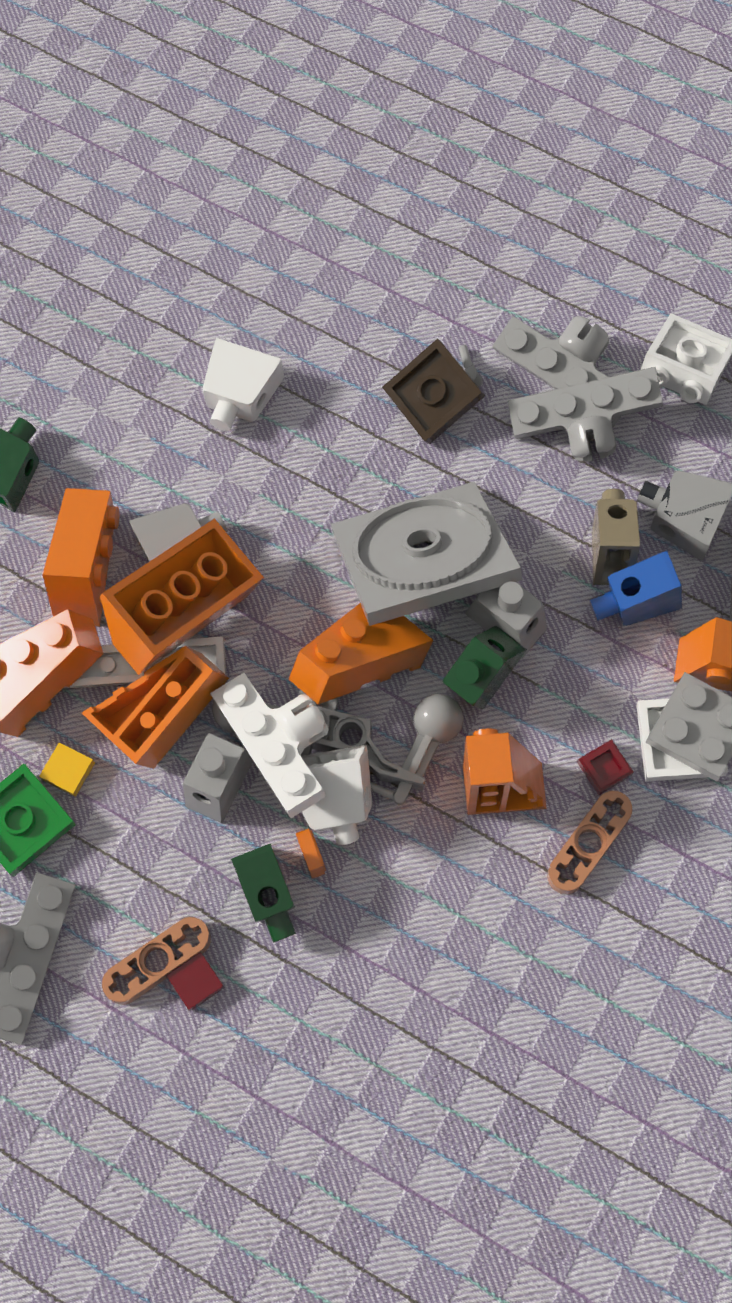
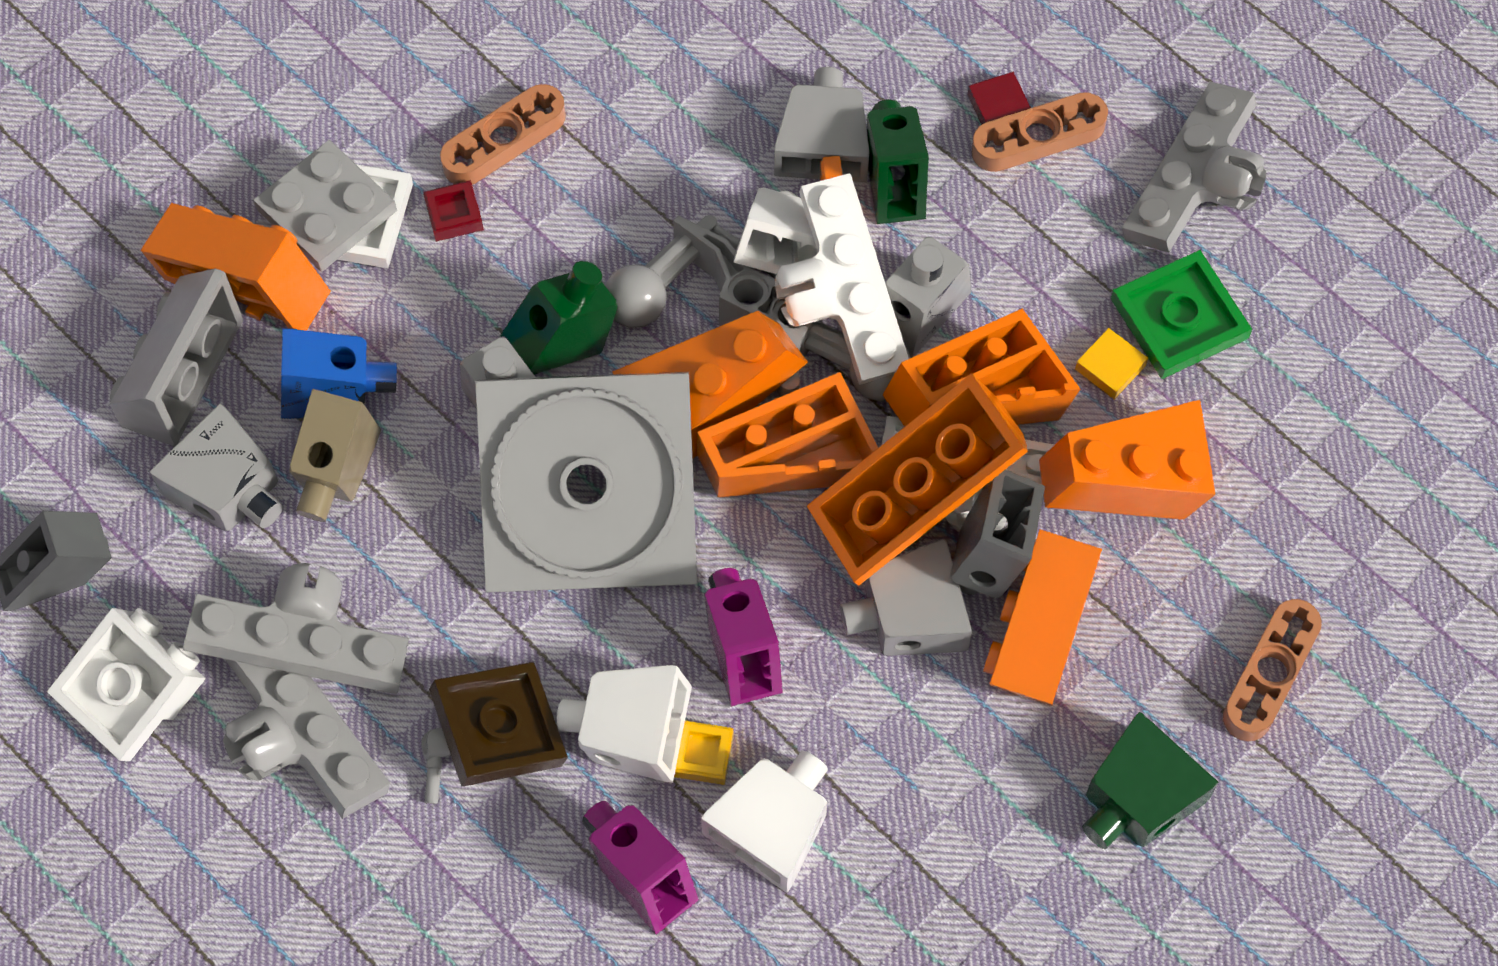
camera: 170 degrees left, 5 degrees down
orange wedge [463,728,547,815] -> none
none -> white torso [557,665,692,783]
none -> magenta torso [582,801,699,935]
none -> yellow tile [674,721,734,785]
none -> orange wedge [696,372,878,497]
none -> magenta torso [704,568,783,707]
none -> light grey torso [774,67,869,183]
none -> dark grey torso [950,469,1045,598]

